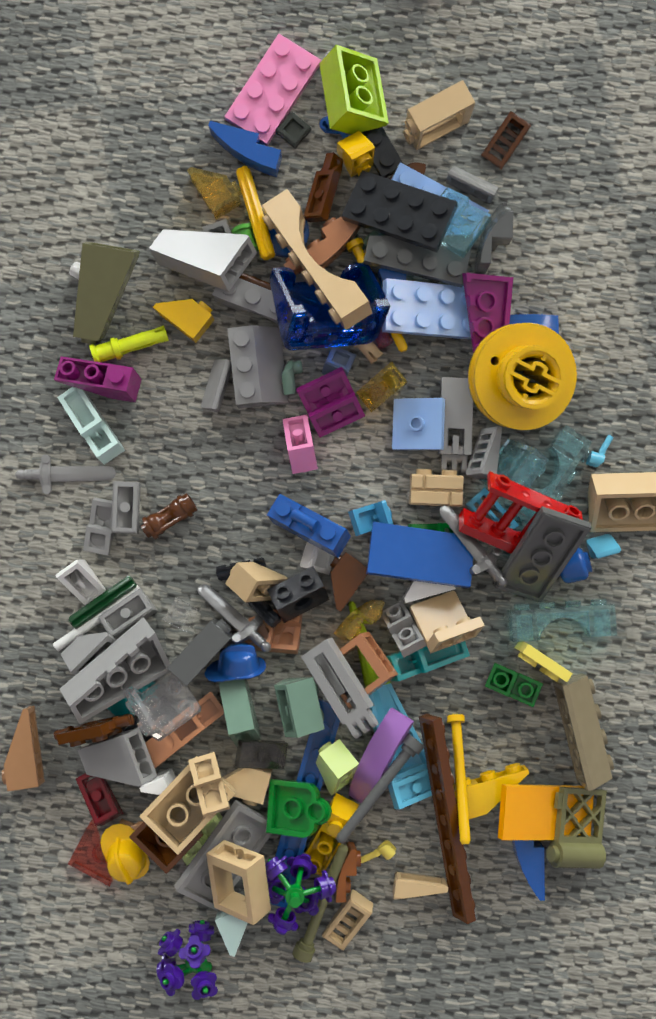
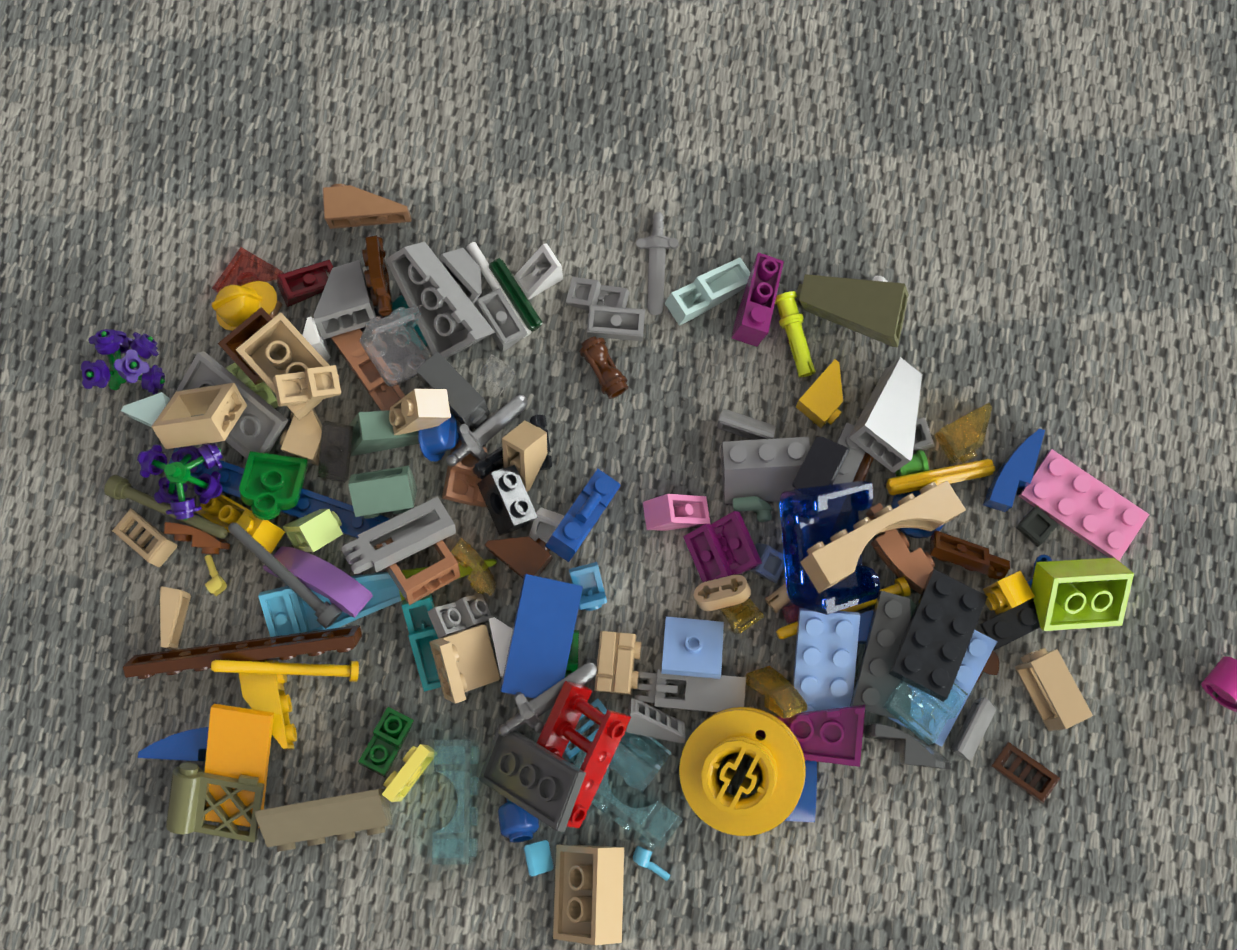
camera: 90 degrees right, 10 degrees down
none -> tan slope [389,389,451,435]
none -> tan beam [694,575,751,611]
none -> clear yellow slope [746,666,807,719]
none -> black slope [792,436,850,501]

